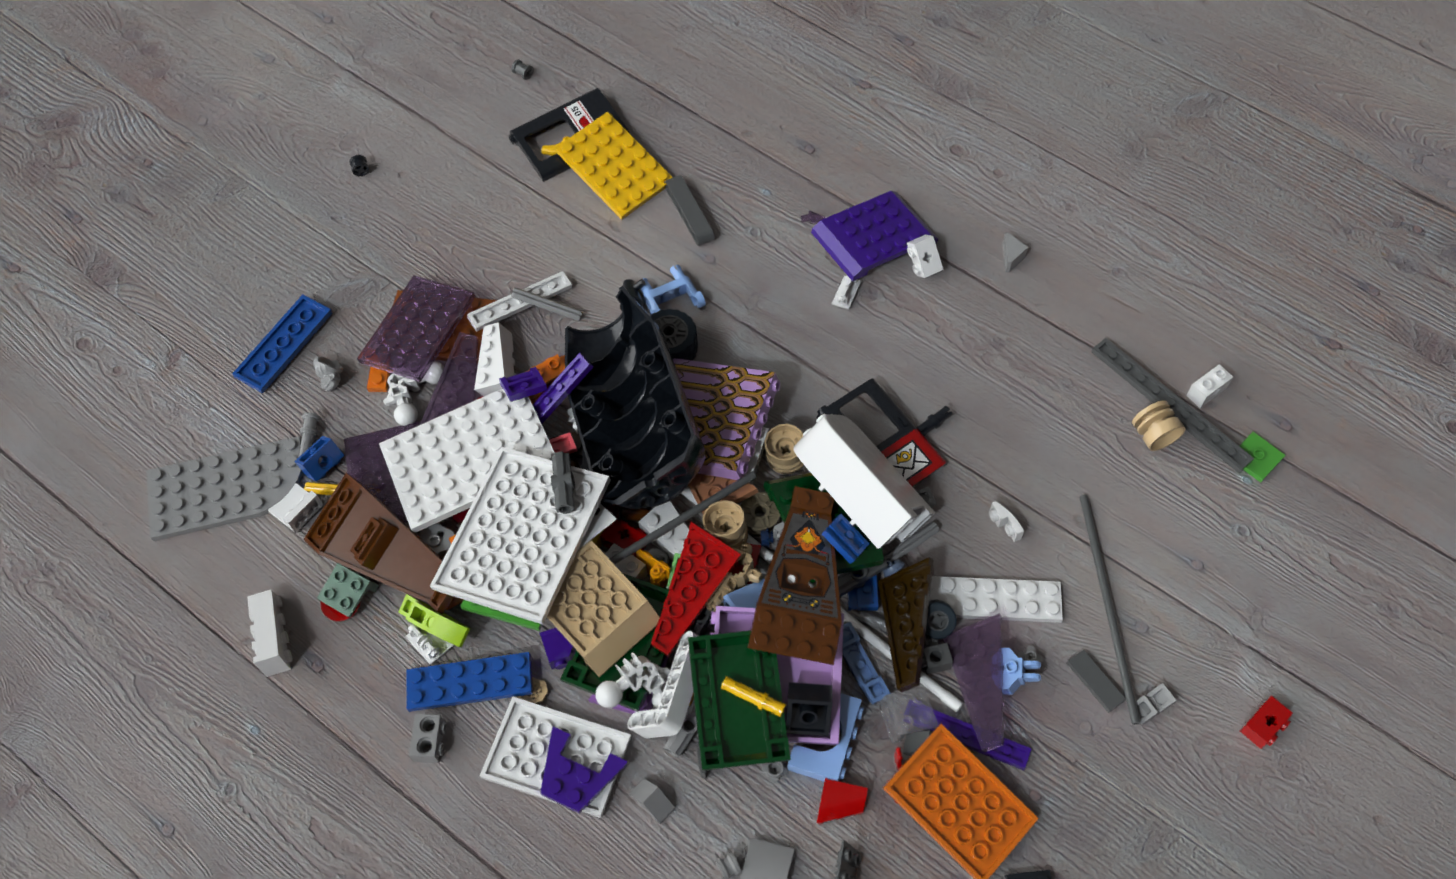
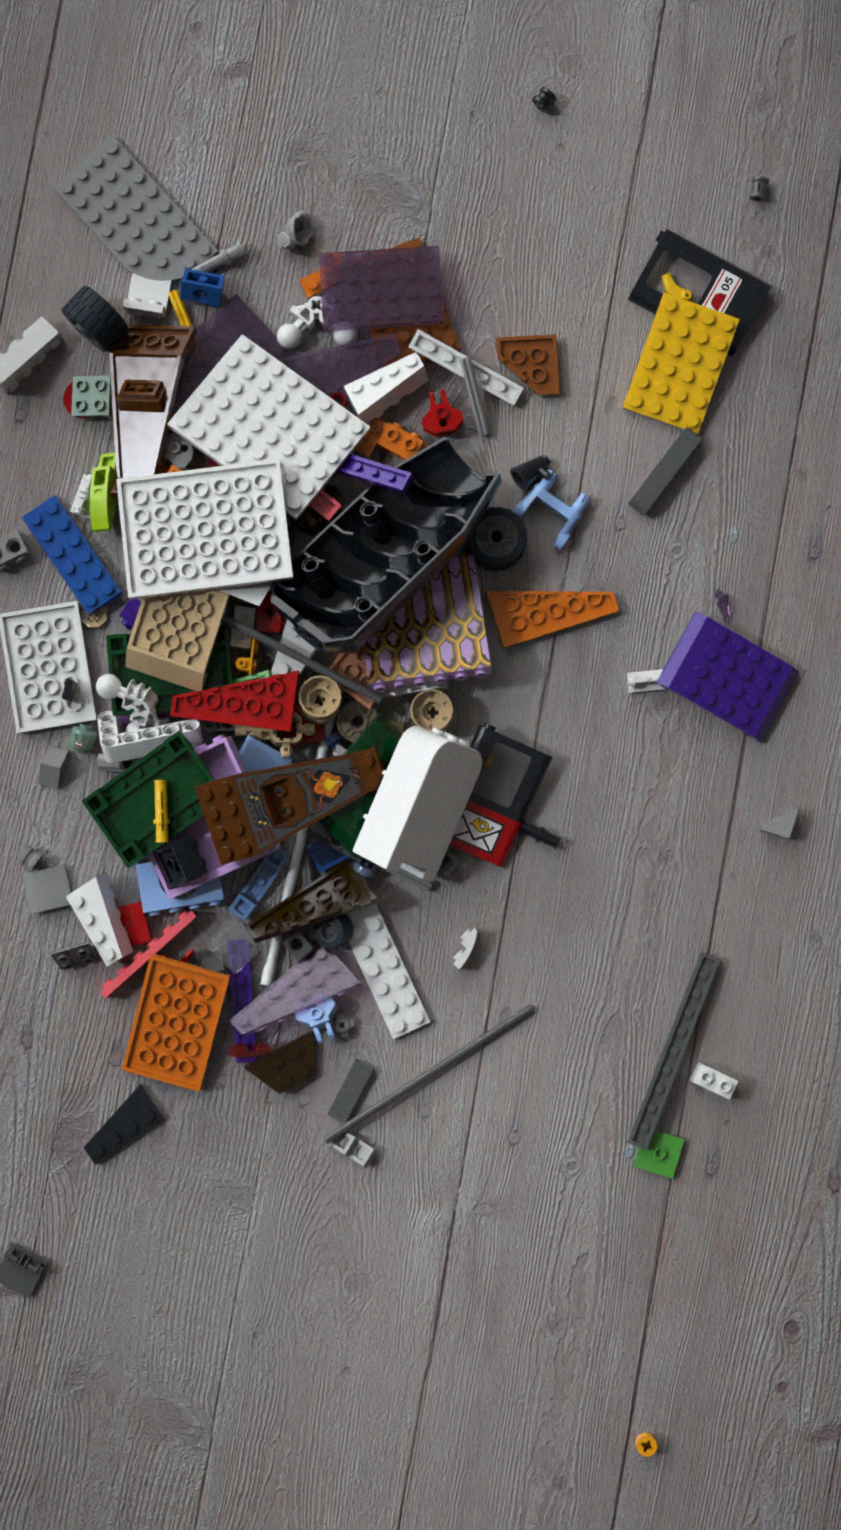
camera: 65 degrees right, 25 degrees up
blue plate [232,294,333,394] -> none
dark purple plate [499,367,547,402] -> none
dark purple wing [540,726,628,814] -> none
dark grey piece [551,452,575,514] -> none
blue plate [821,514,870,564] -> none
white brick [907,235,944,278] -> none
tan wheel [1132,401,1186,451] -> none
red brick [1240,695,1293,749] -> none
none -> black wheel [62,286,128,352]
none -> black tile [62,679,77,702]
none -> white wedge [66,873,133,967]
none -> sand green head [68,723,97,754]
none -> coral plate [100,910,199,998]
none -> clear red slope [227,1041,272,1058]
none -> dark brown wing [244,1030,316,1094]
none -> red hinge [422,389,463,437]
none -> orange wing [485,590,619,648]
none -> dark orange plate [496,334,560,396]

